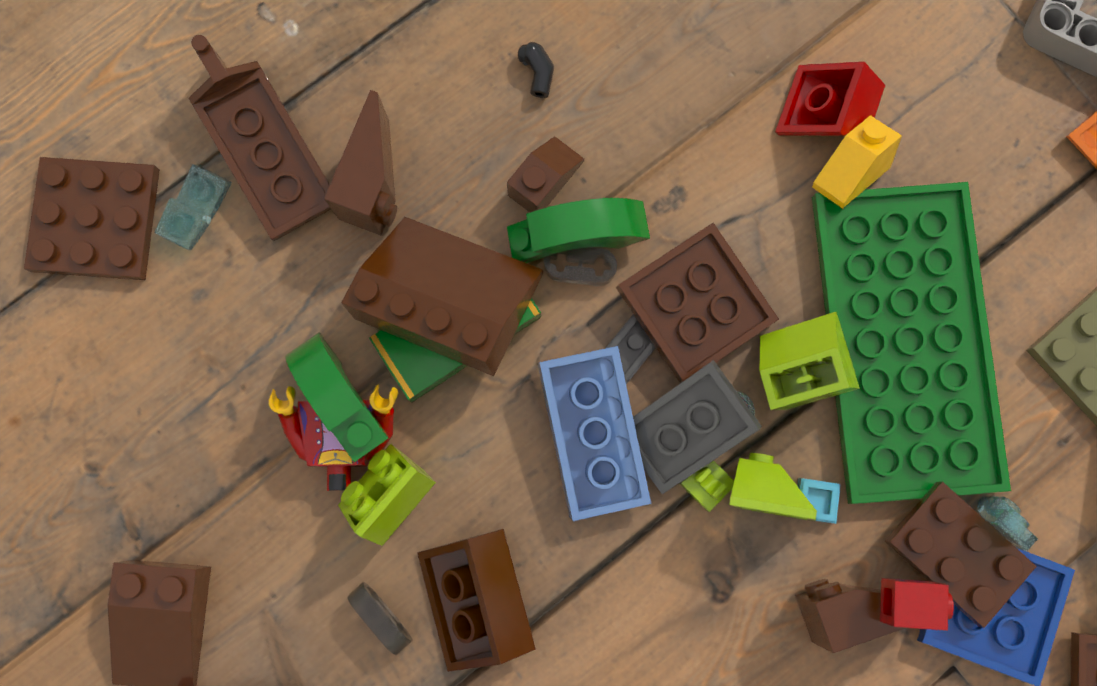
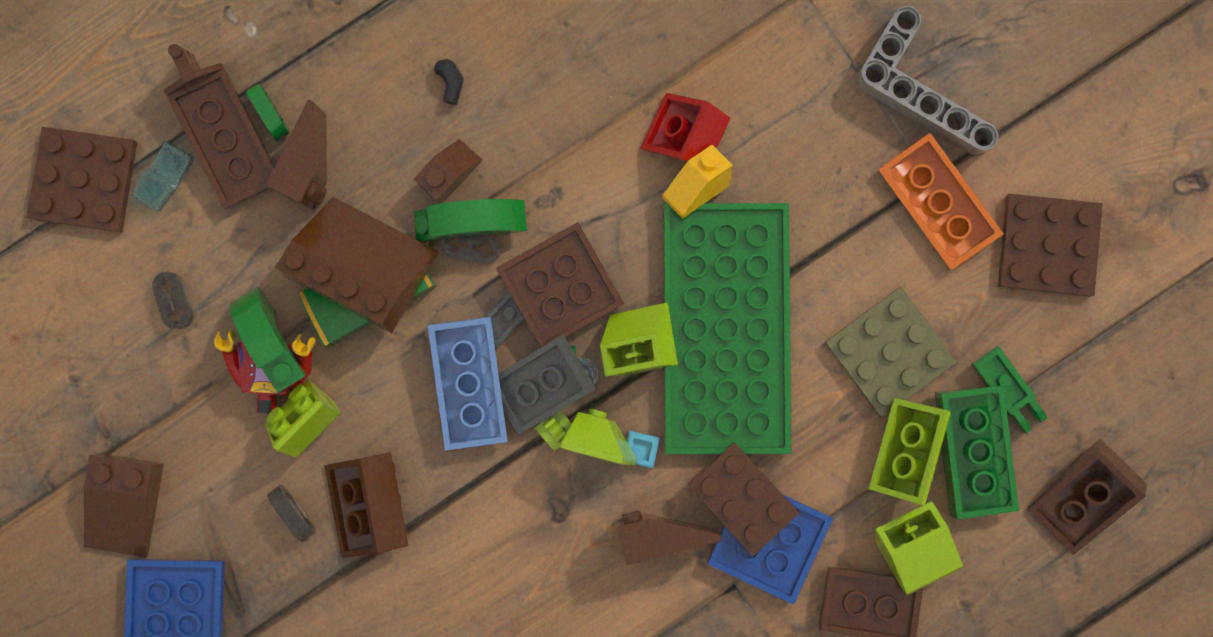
camera: 10 degrees right, 5 degrees up
red brick [880,578,954,631] -> none
clear light blue slope [977,496,1038,551] -> none
none -> clear smoke beam [152,271,194,330]
none -> green beam [246,83,290,141]

